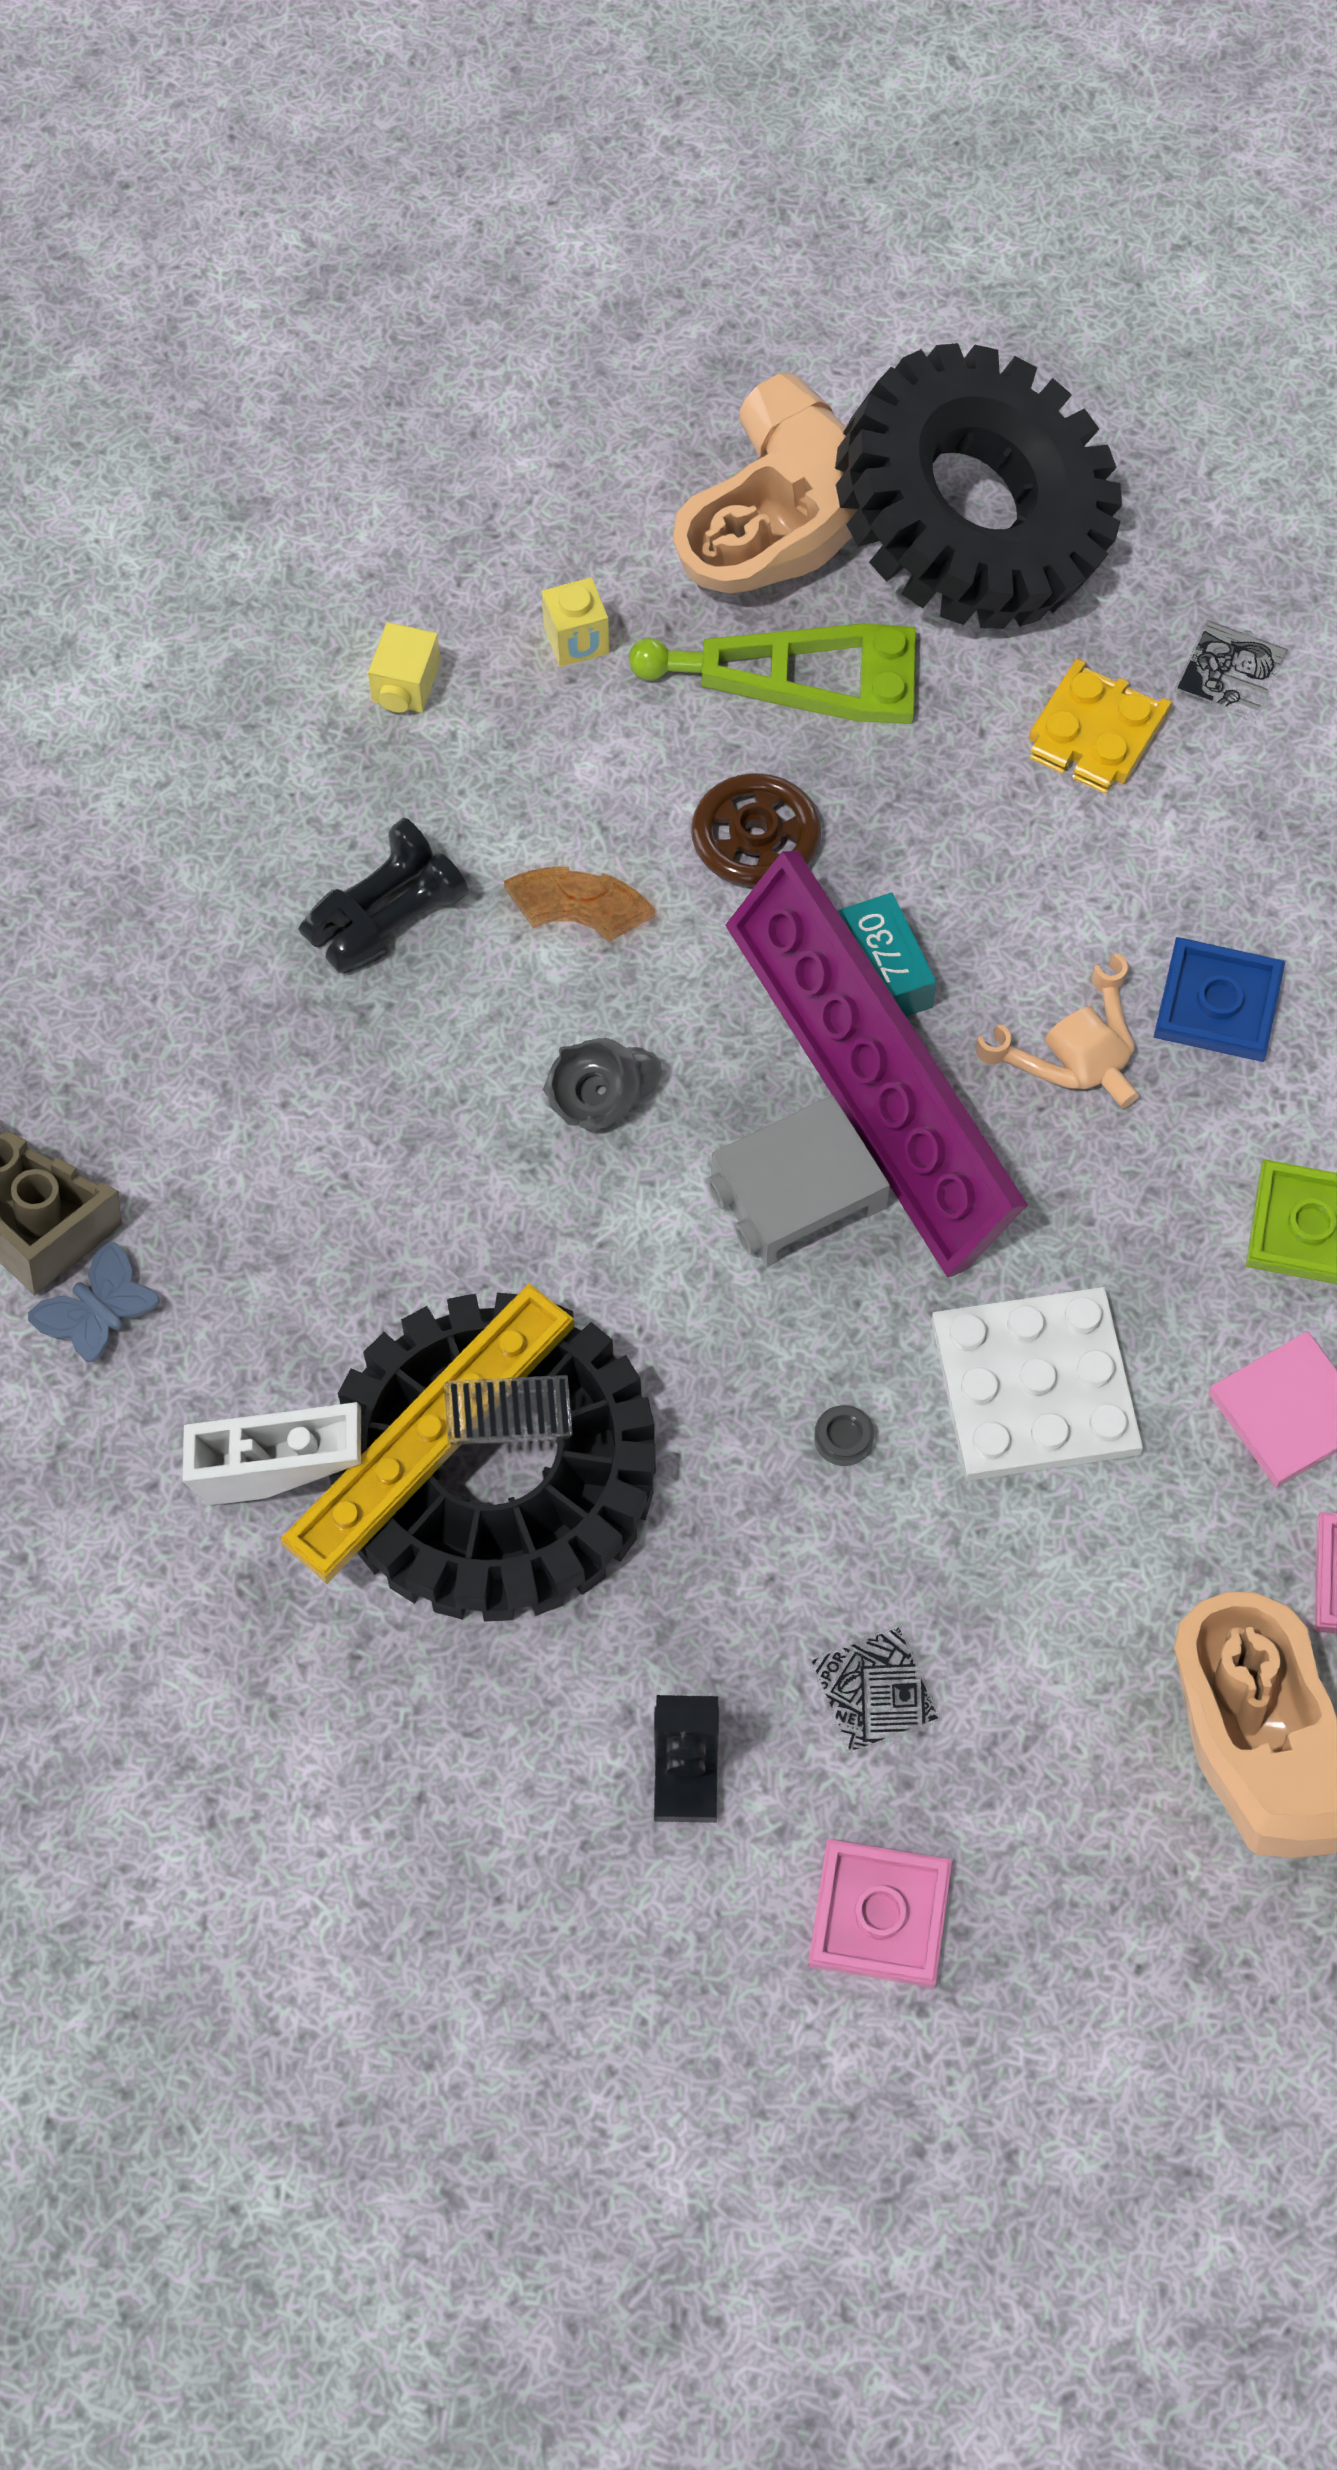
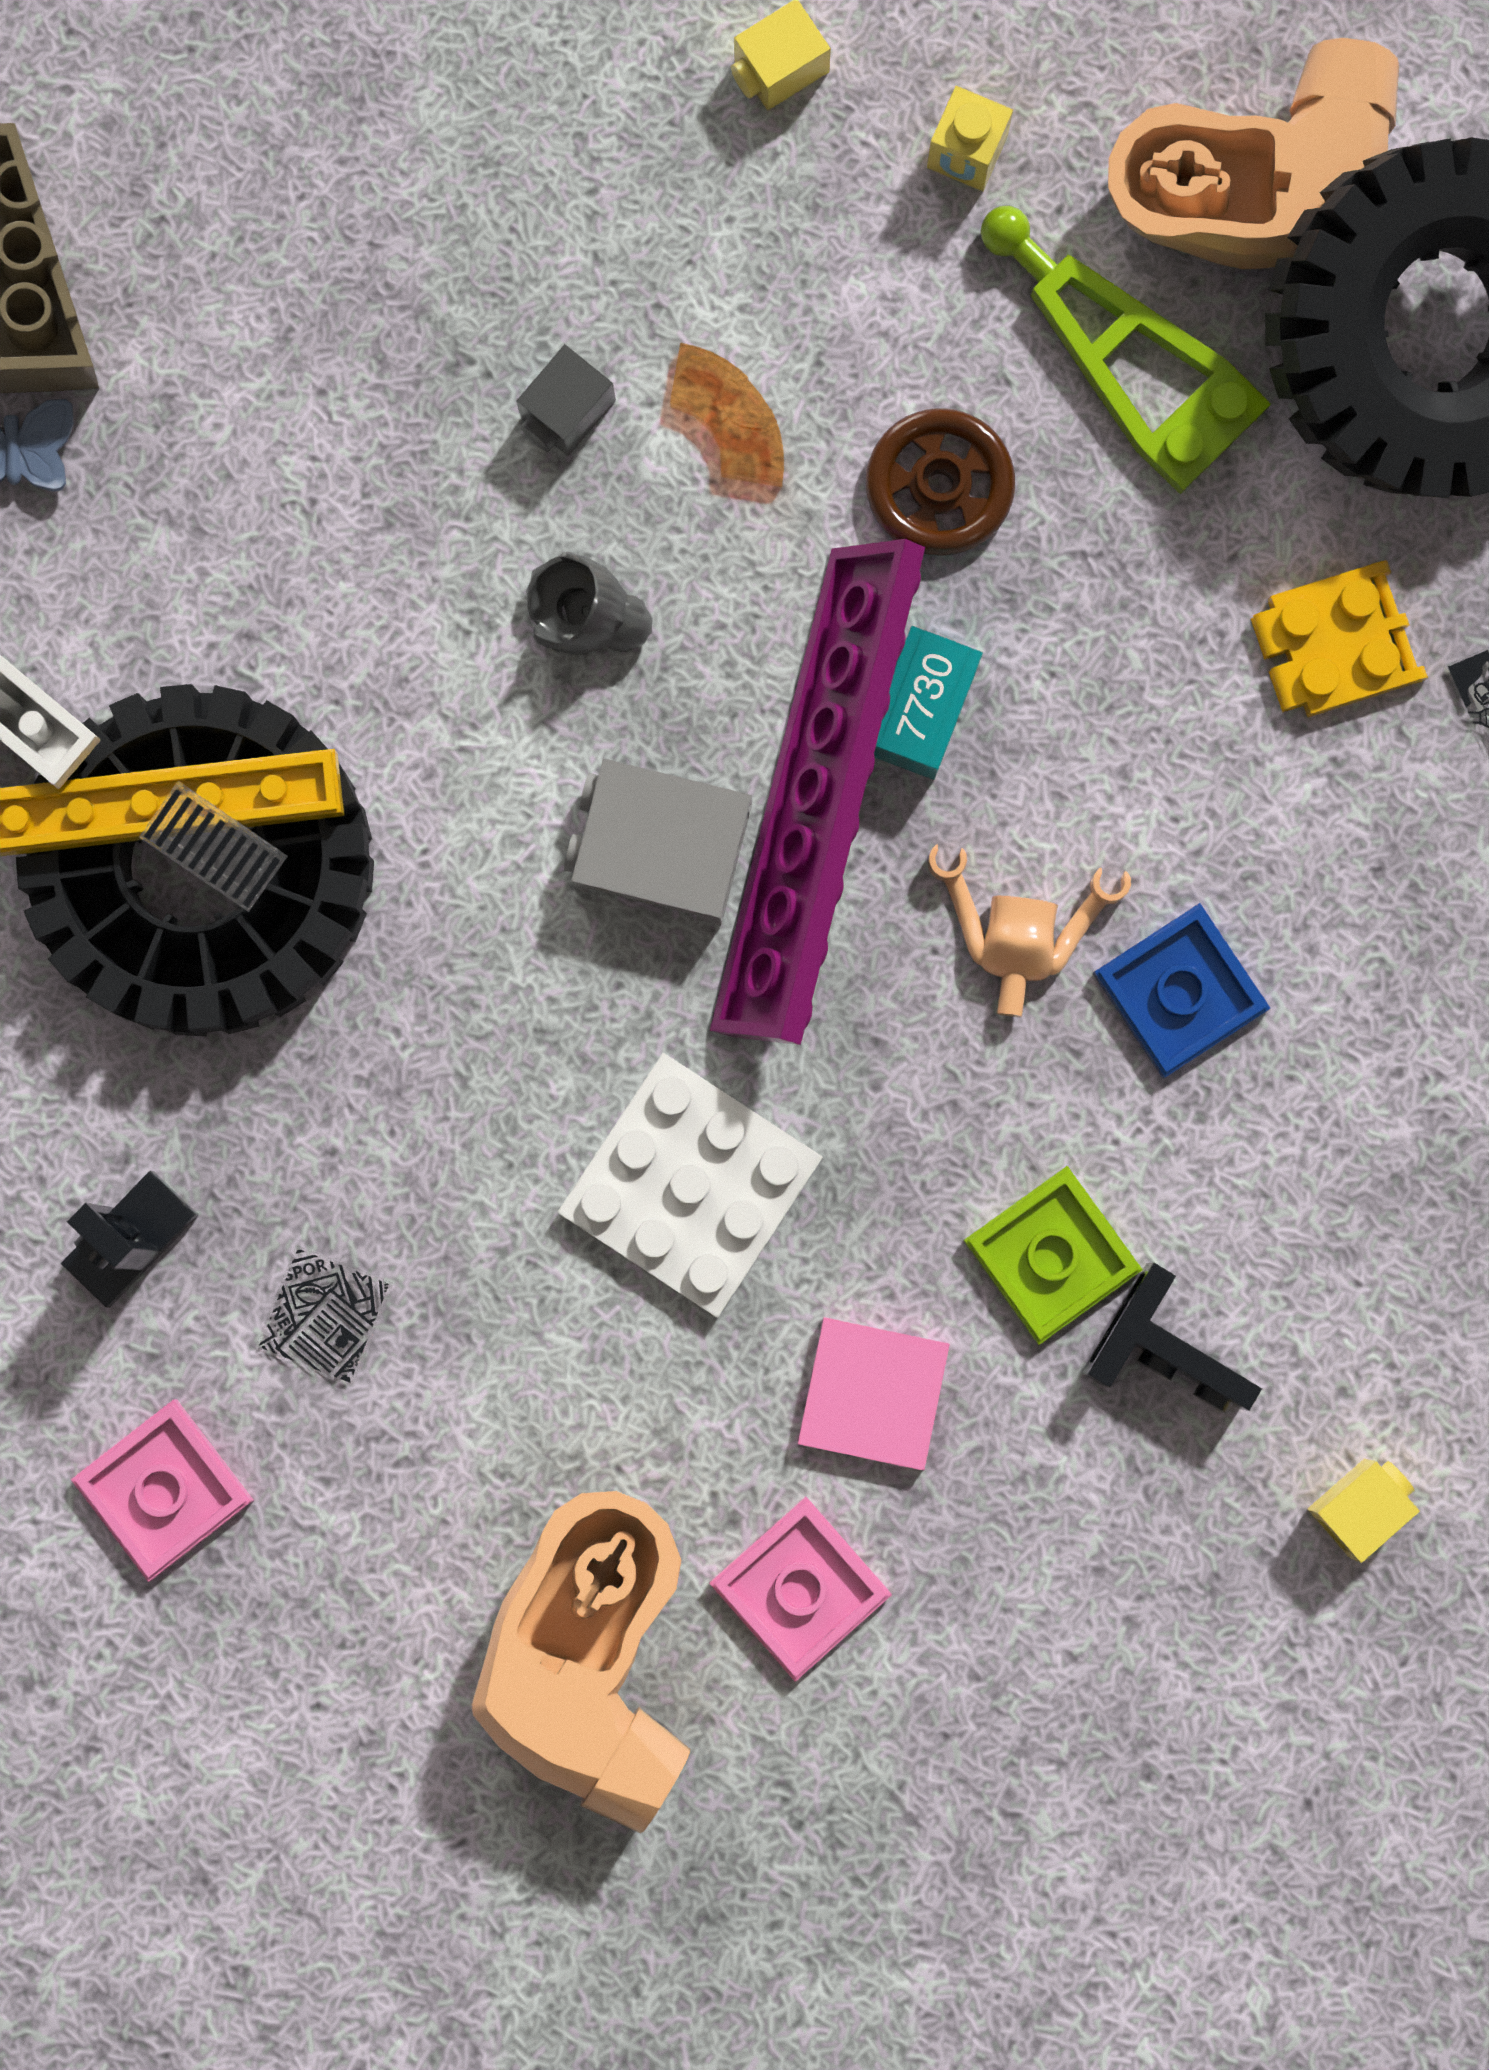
camera: 45 degrees right, 20 degrees up
black piece [298,817,469,973] -> none
dark grey tile [814,1405,874,1466] -> none
none -> dark grey brick [516,344,616,456]

